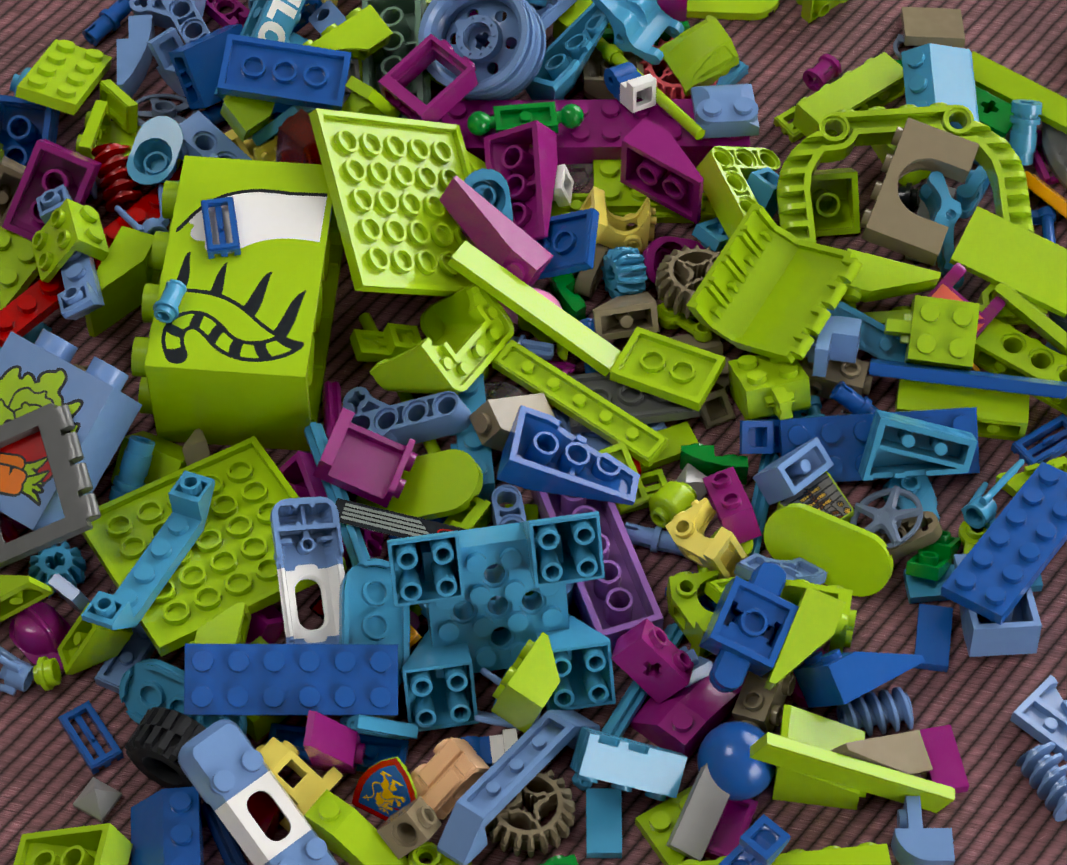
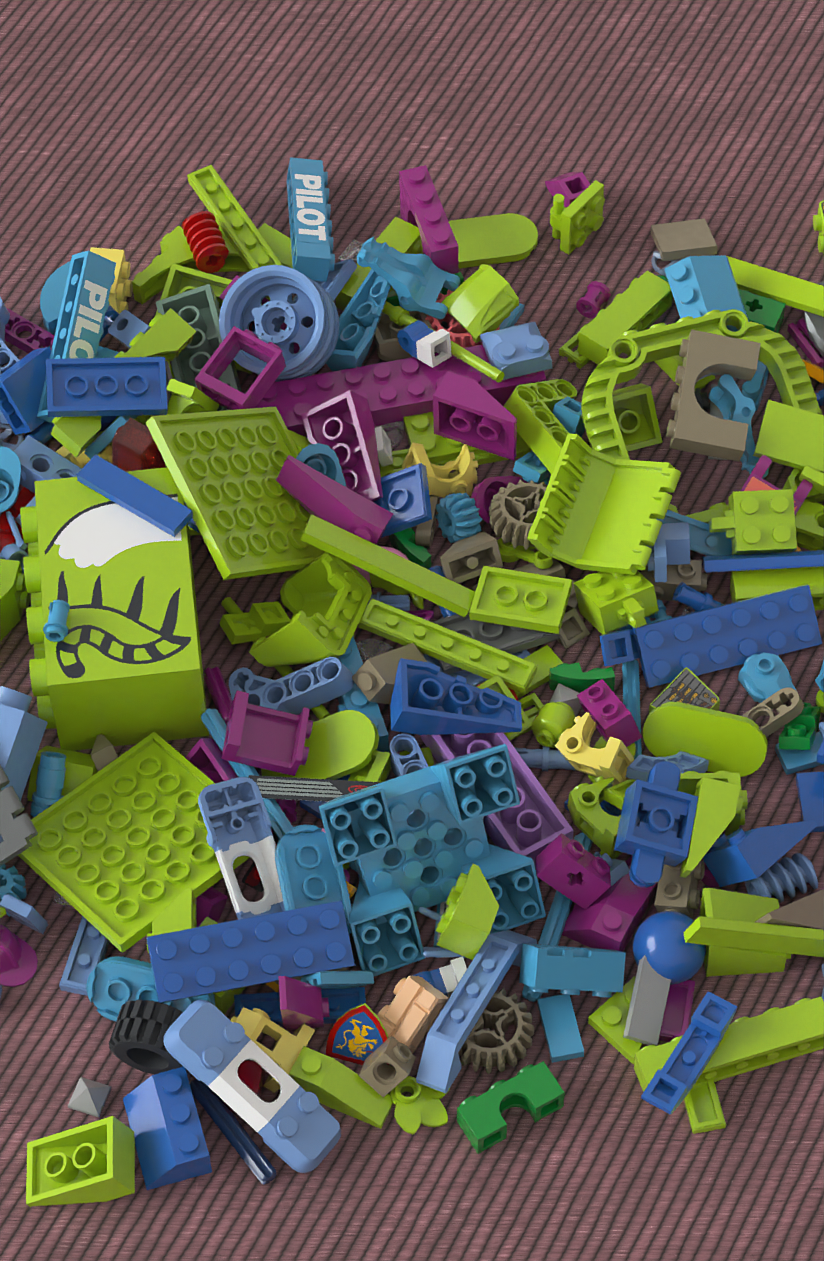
camera: 10 degrees left, 0 degrees up
lime plate [33,656,61,691] -> none
lime slope [57,603,133,675] -> none
blue tile [58,700,124,775] -> none
dark azure slope [81,470,215,630] -> none
blue tile [201,197,241,259] -> none
green plate [467,101,584,136] -> none
medium blue slope [753,437,834,505] -> none
lime slope [842,248,941,303] -> none
sand blue wheel [850,485,923,549] -> none
dark azure wedge [858,409,978,481] -> none
dark azure axle [1009,99,1043,165] -> none
none -> blue tile [76,454,193,537]

